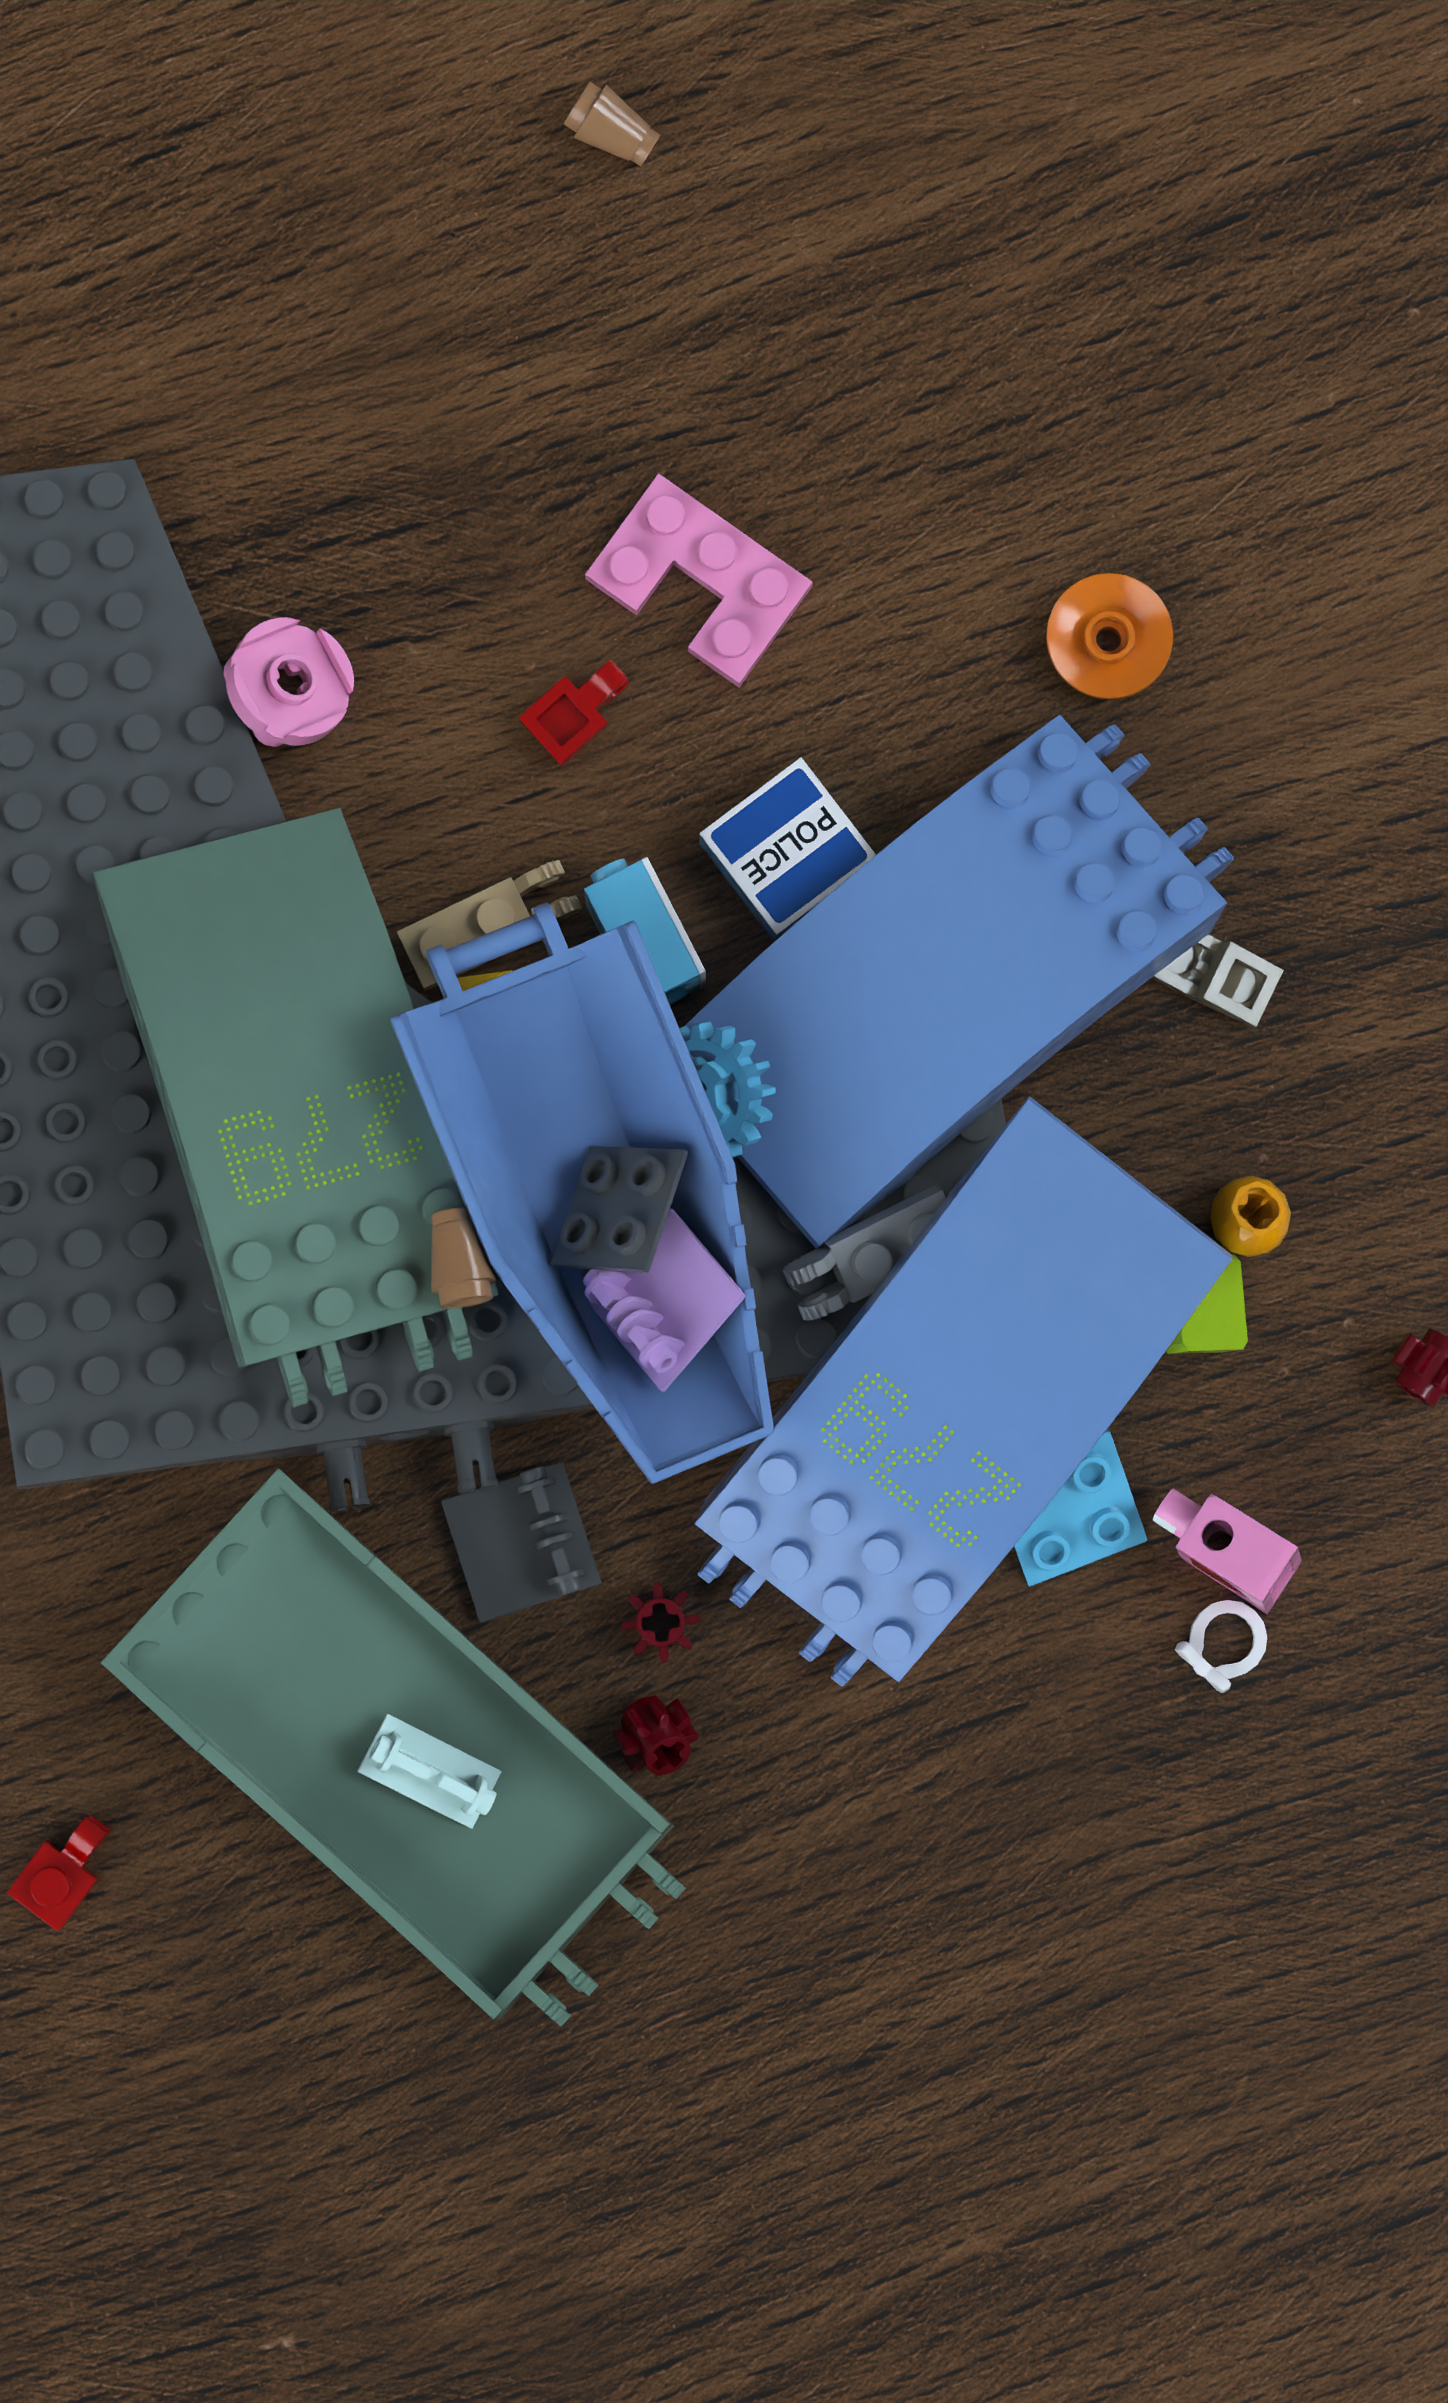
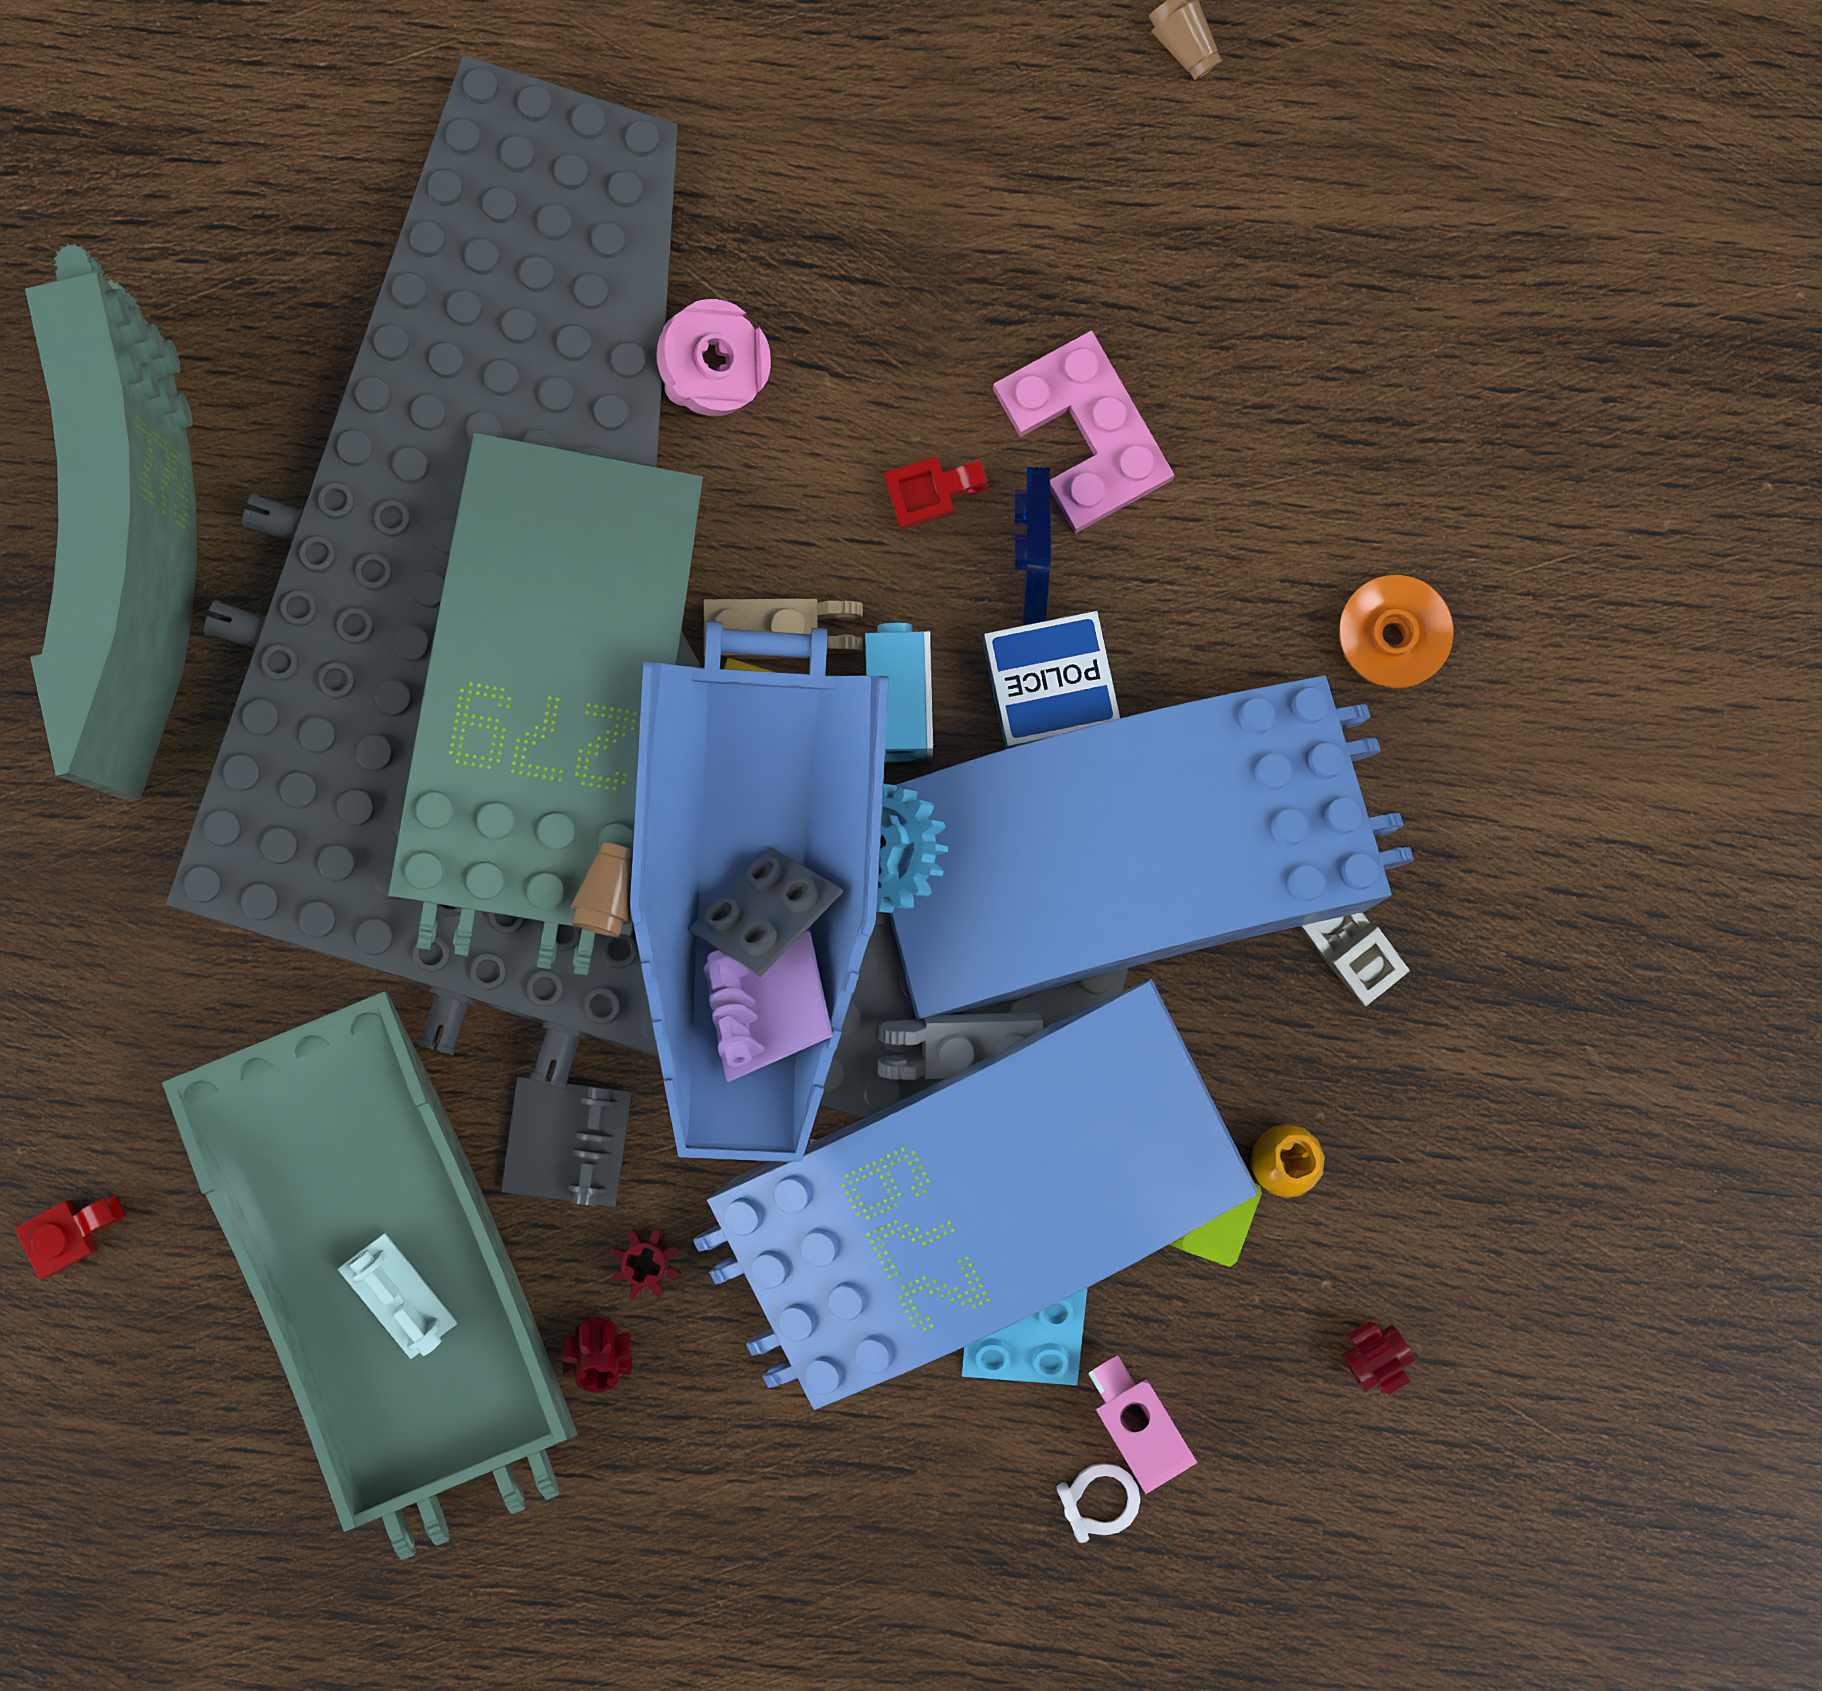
camera: 30 degrees right, 0 degrees up
none -> clear blue wing [1014,467,1051,625]

